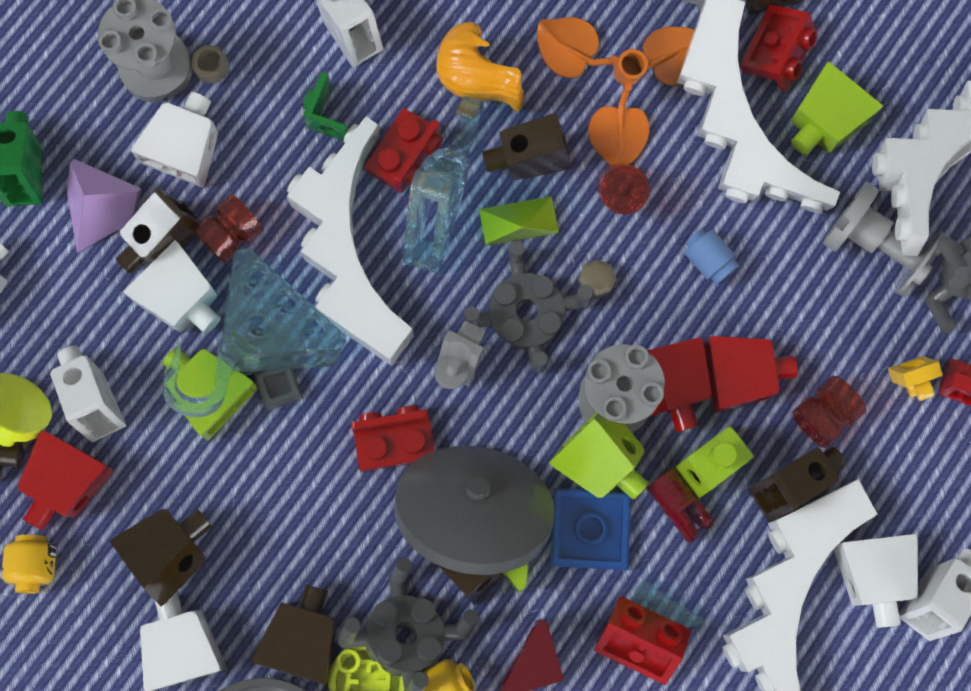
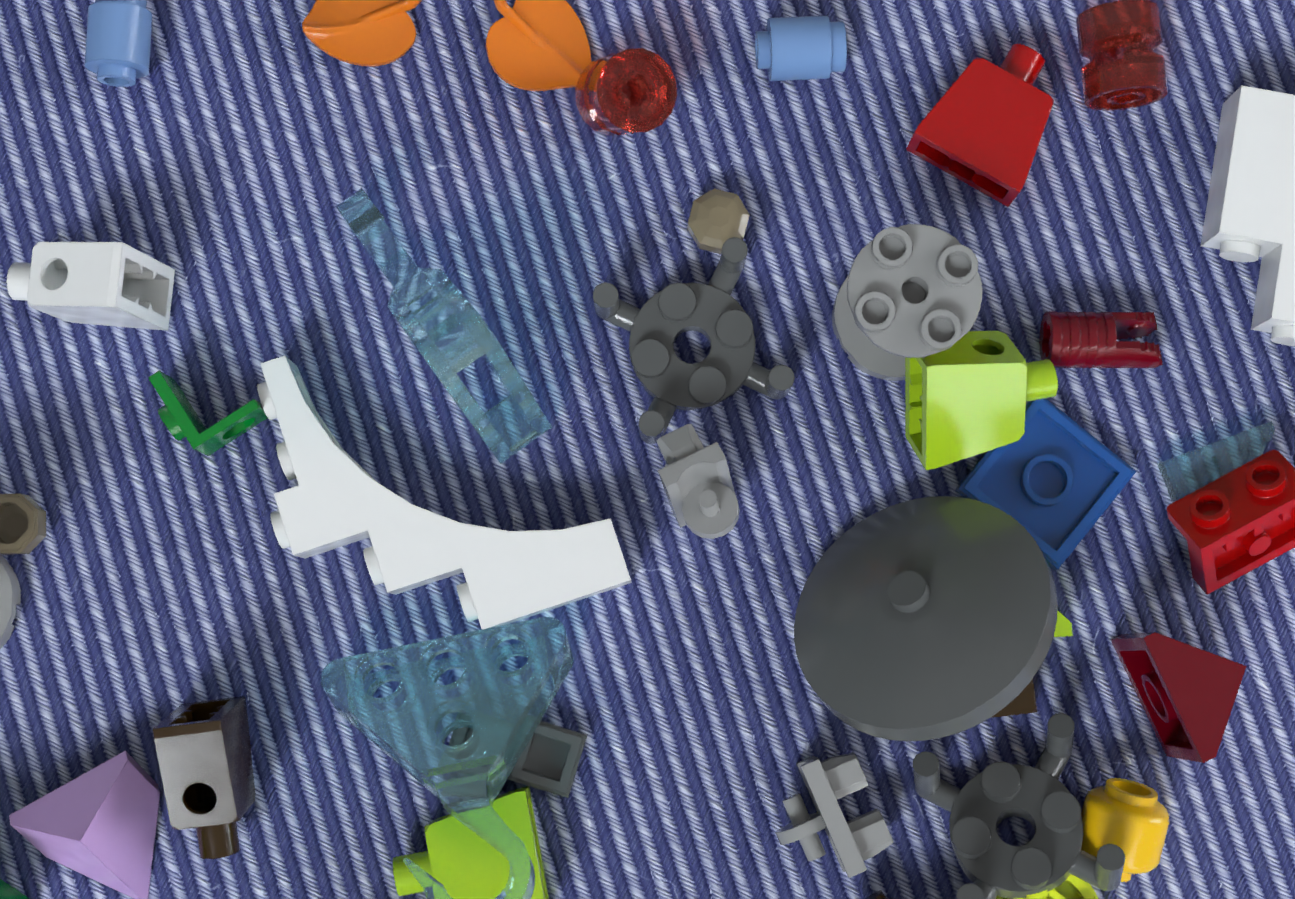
camera: 50 degrees left, 5 degrees up
white torso [123,240,221,334] -> none
white torso [131,92,218,188] -> none
clear red wheel [191,193,264,265] -> none
red bracket [351,405,435,473] -> none
red bracket [364,107,443,194] -> none
light orange piece [436,22,525,112] -> none
lime slope [479,196,559,246] -> none
dark brown torso [482,113,572,180] -> none
red torso [647,337,712,433] -> none
lime torso [674,426,755,499] -> none
dark brown torso [748,447,845,522] -> none
none -> light grey hips [775,753,894,878]

